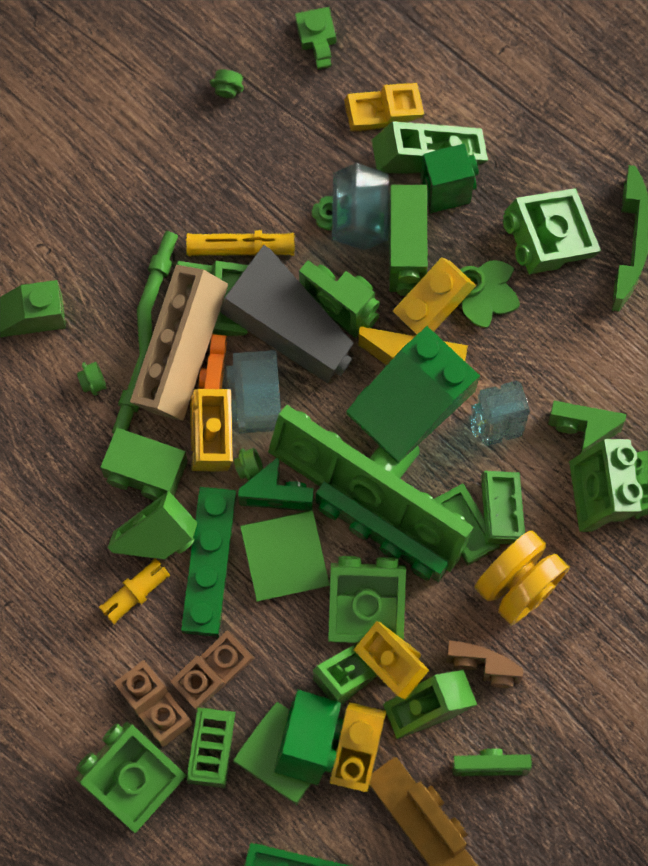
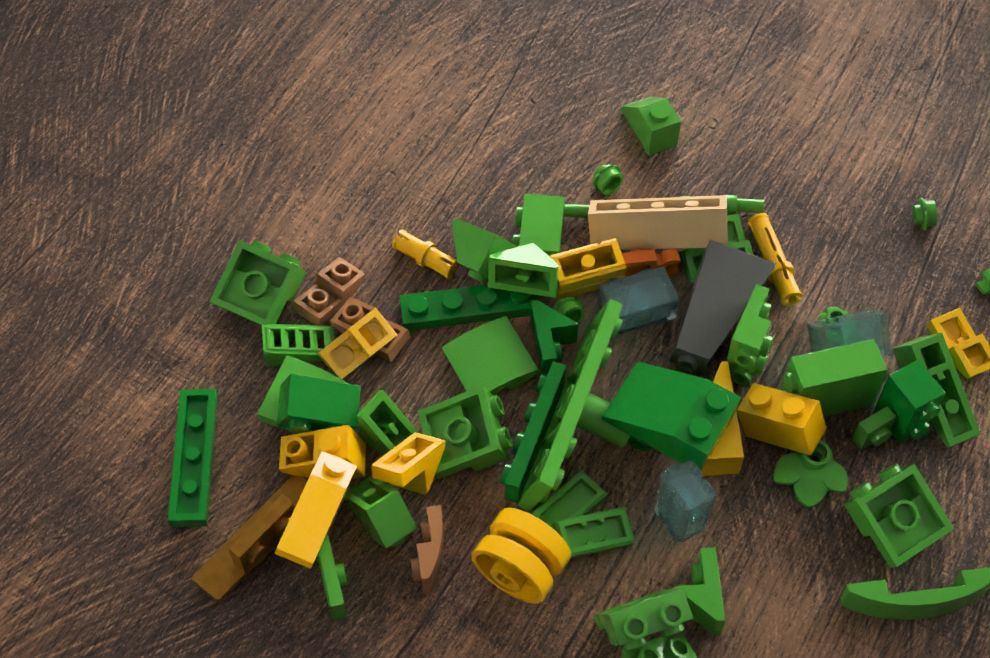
camera: 75 degrees right, 15 degrees down
none -> yellow slope [274,451,357,569]
none -> yellow slope [318,307,397,379]
none -> bright green slope [488,243,559,298]
none -> bright green plate [852,406,897,451]

